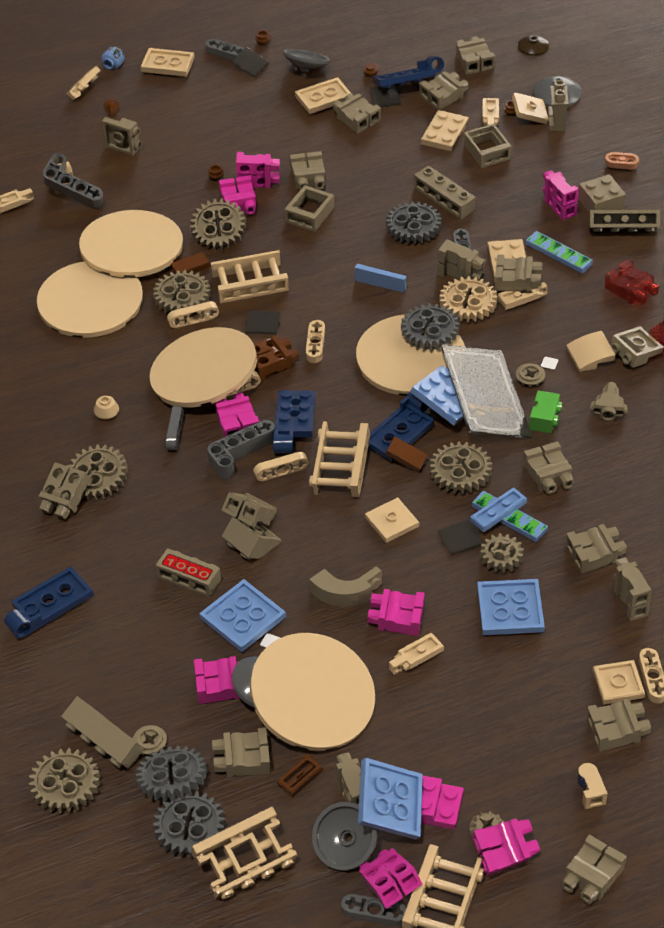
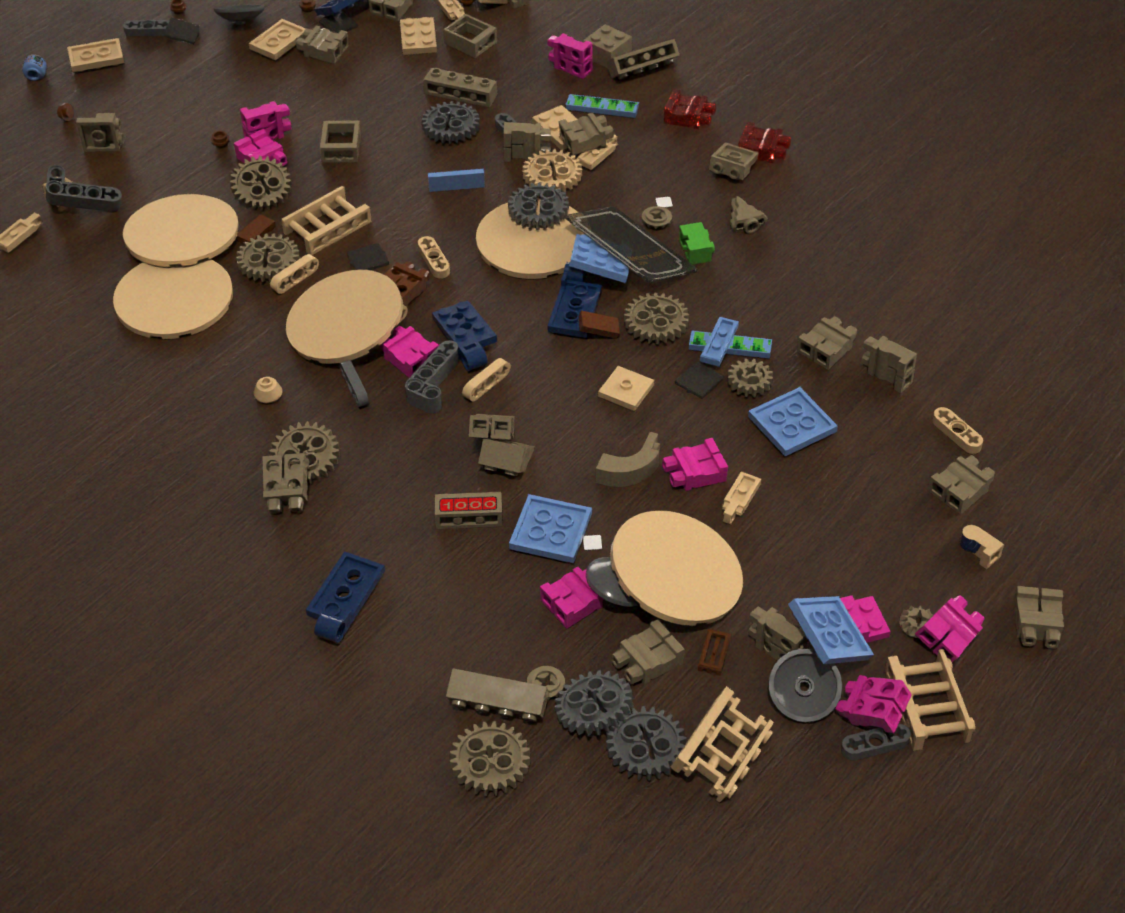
camera: 30 degrees left, 0 degrees up
tan hinge [66,66,100,100] -> none
dark tan hips [290,151,326,190] -> none
tan fence [309,421,370,497] -> none
dark tan hips [523,441,573,494] -> none
tan slope [566,331,615,372] -> none
tan plate [593,660,645,705] -> none
nougat plate [605,152,639,170] -> none

